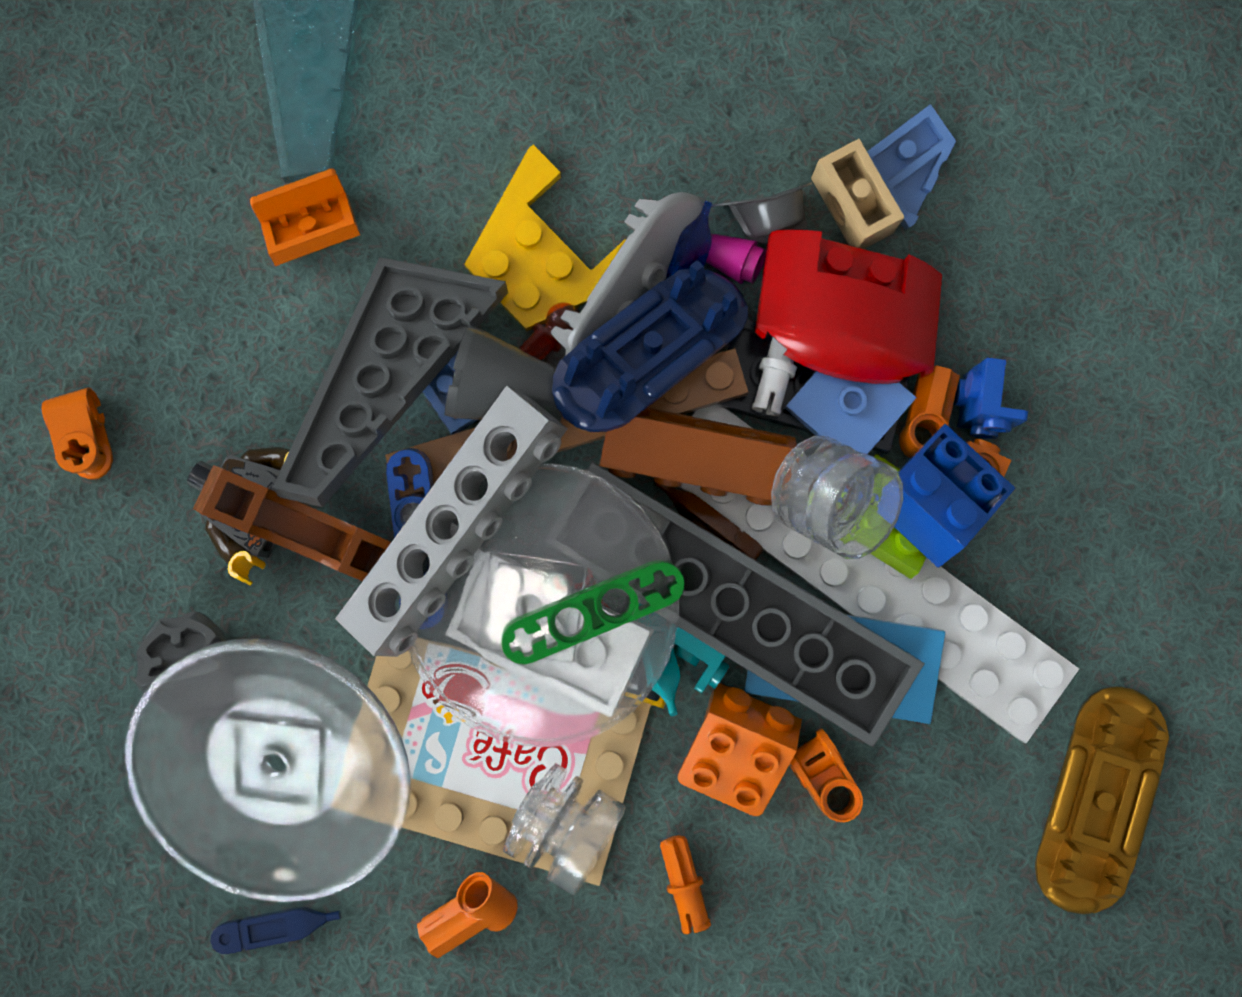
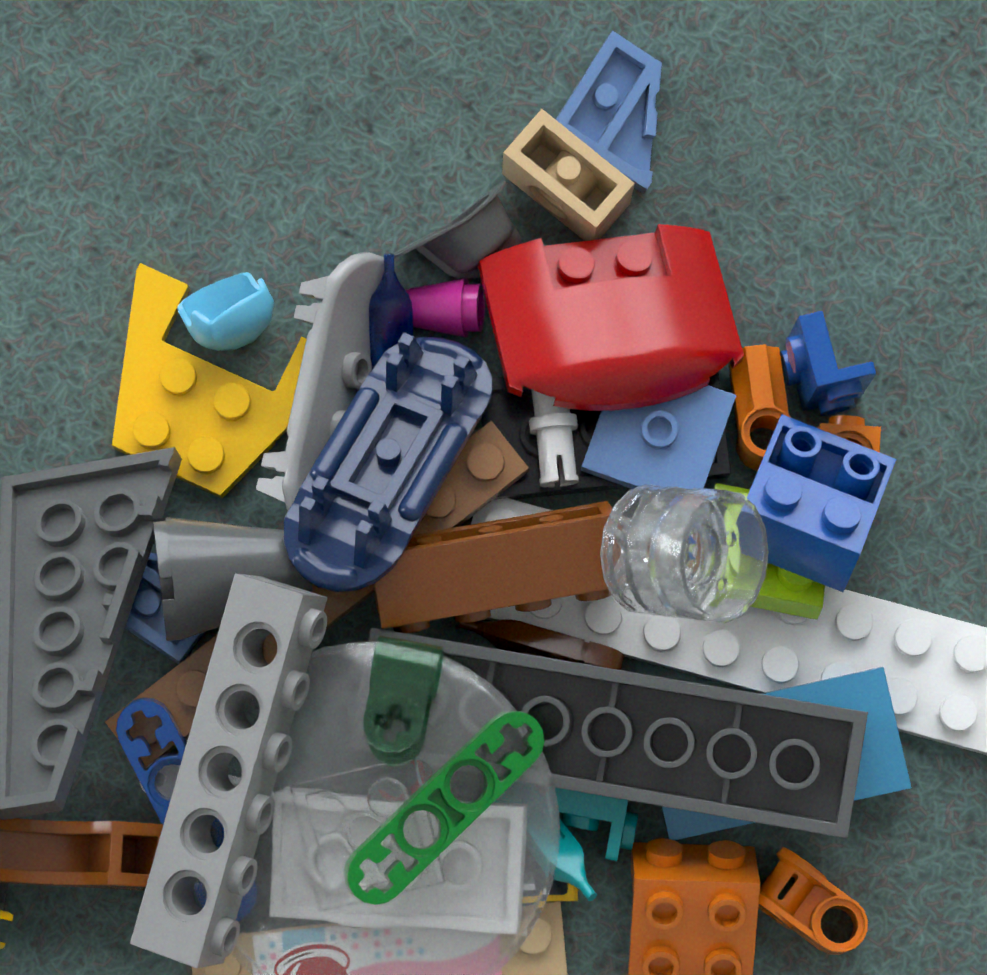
camera: 25 degrees left, 5 degrees down
clear red axle [519,302,580,360] -> none
none -> medium azure hair [177,272,274,351]
none -> clear green piece [363,635,444,766]

